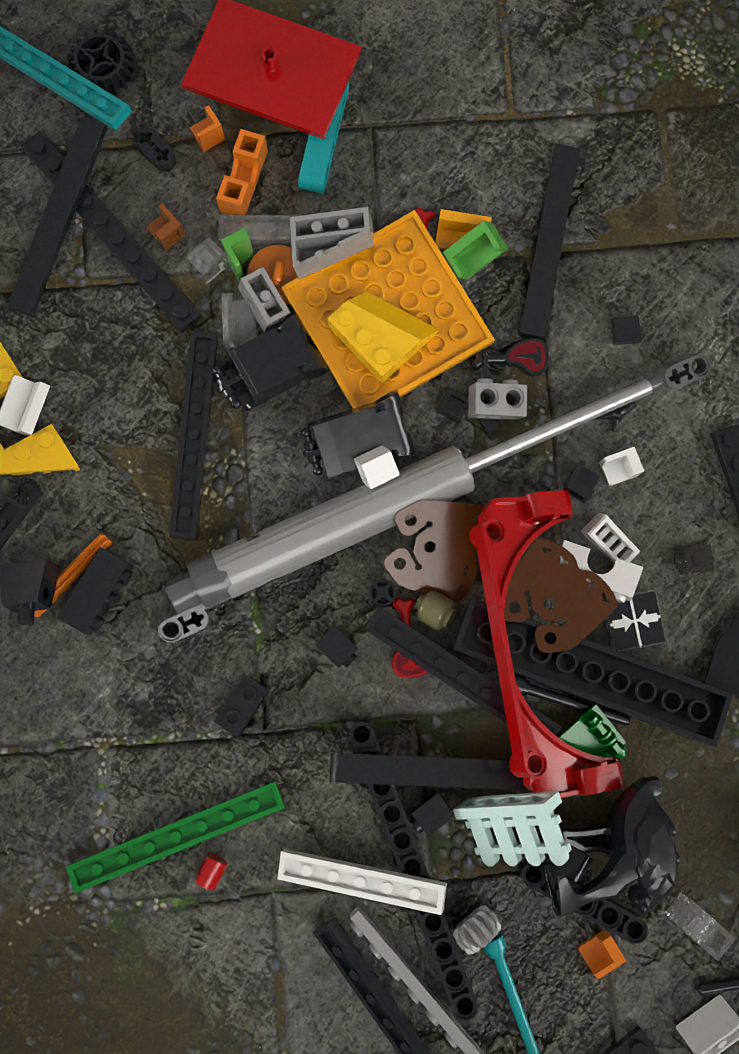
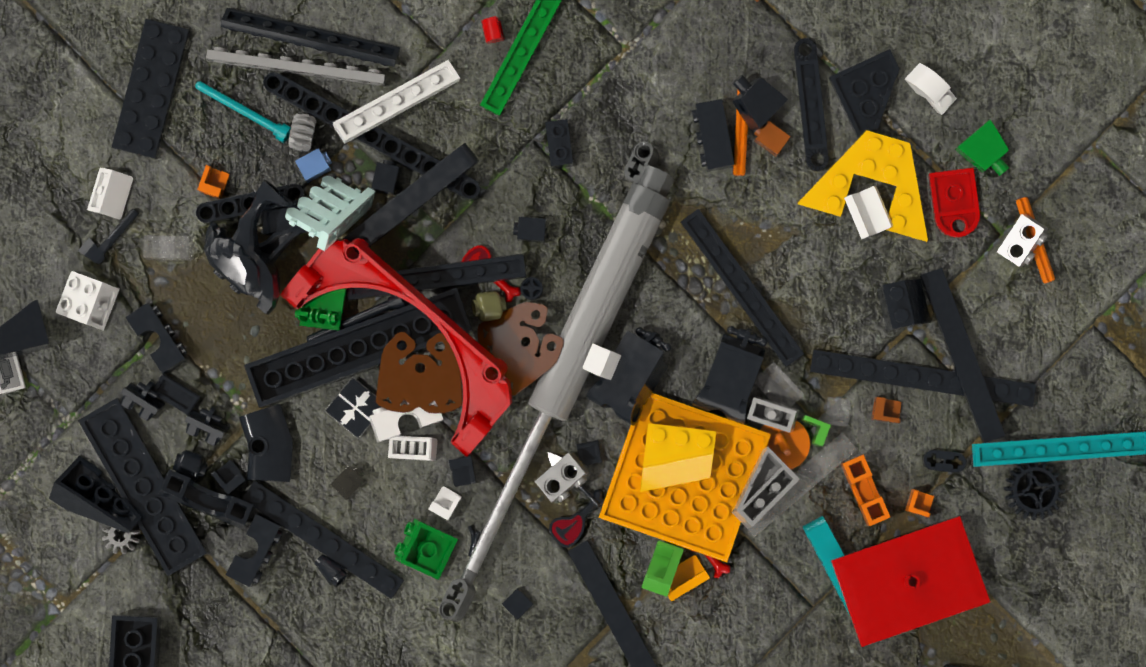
camera: 150 degrees right, 5 degrees up
none -> medium blue brick [295,148,332,183]
none -> green plate [394,518,458,580]
none -> dark orange brick [754,121,791,157]
none -> black slope [877,279,931,333]

